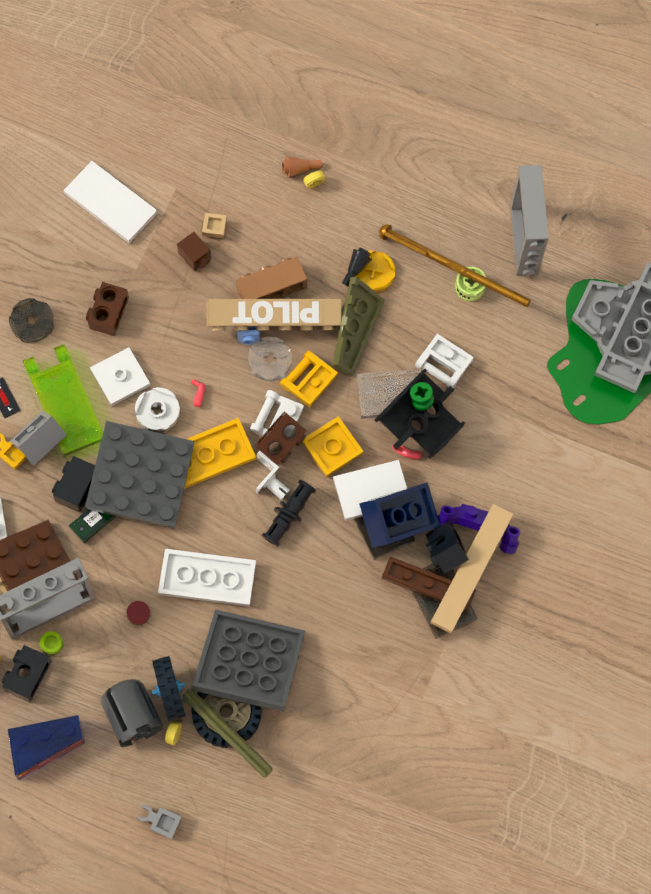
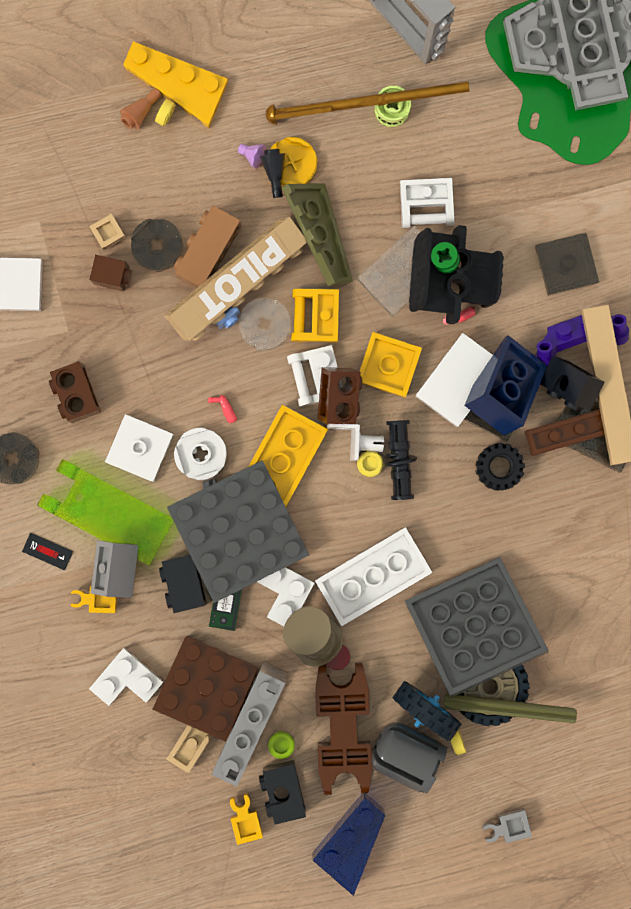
camera: 35 degrees left, 15 degrees up
none -> yellow wing [123,41,228,128]
none -> clear smoke plate [131,219,184,272]
none -> lavender rock [238,144,267,169]
none -> white plate [257,567,314,626]
none -> dark tan hat [283,606,344,667]
none -> reddish brown piece [315,662,372,795]
none -> light yellow tile [357,451,383,477]
none -> black tyre [475,443,525,491]
none -> clear smoke plate [535,233,599,296]

